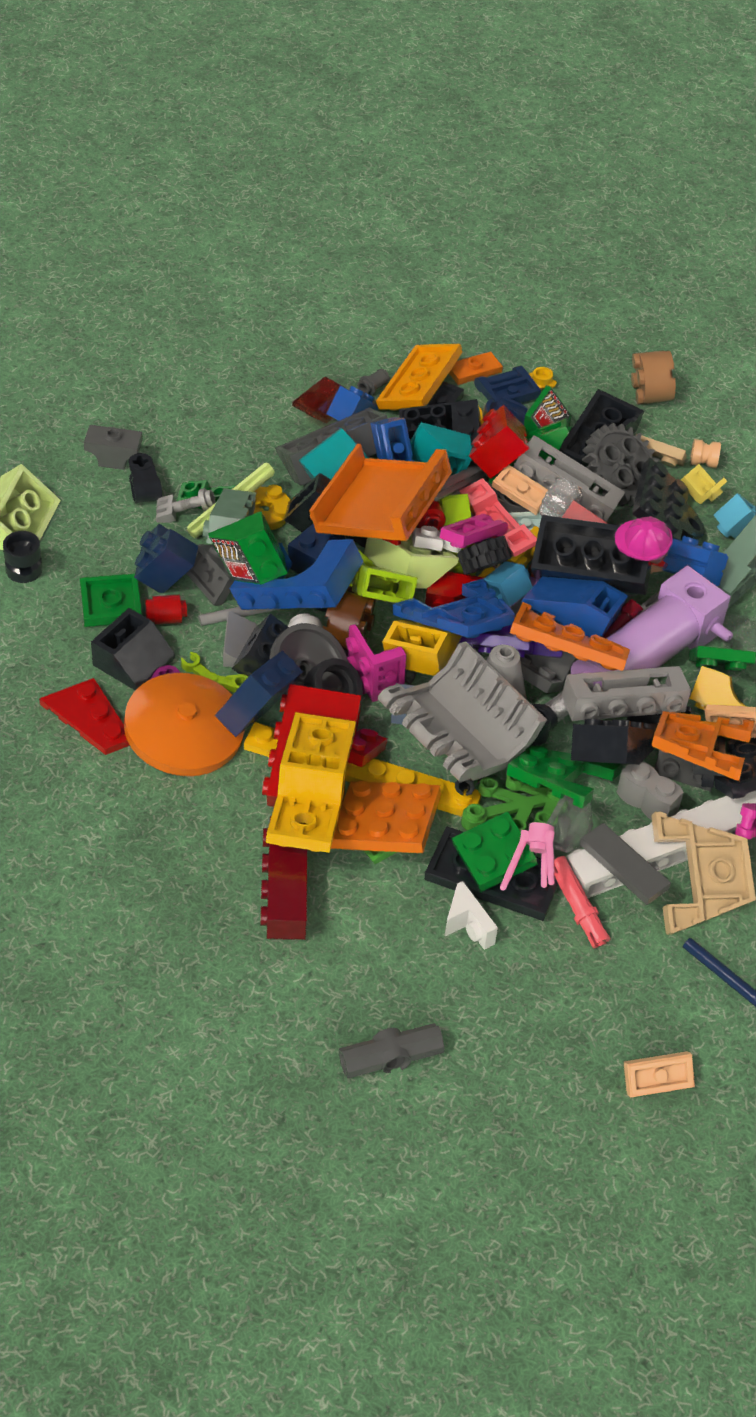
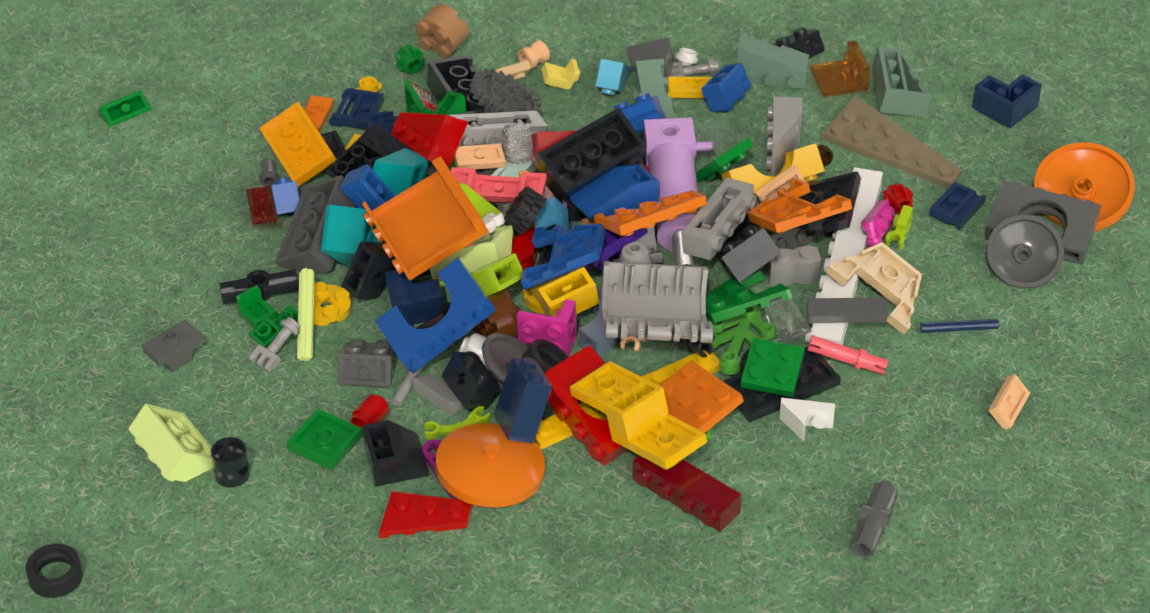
camera: 45 degrees left, 5 degrees down
black piece [129,453,162,504] -> none
dark blue brick [134,524,198,593] -> none
sand green wedge [203,488,256,544] -> none
green slope [208,511,288,585] -> none
dark pink plate [440,514,508,548] -> none
bright pink plant [500,822,555,891] -> none
dark pink piece [615,516,672,564] -> none
black plate [632,457,704,540] -> none
none -> green slope [98,90,152,127]
none -> black piece [219,269,299,304]
none -> green bracket [236,285,277,328]
none -> green gear [395,44,424,74]

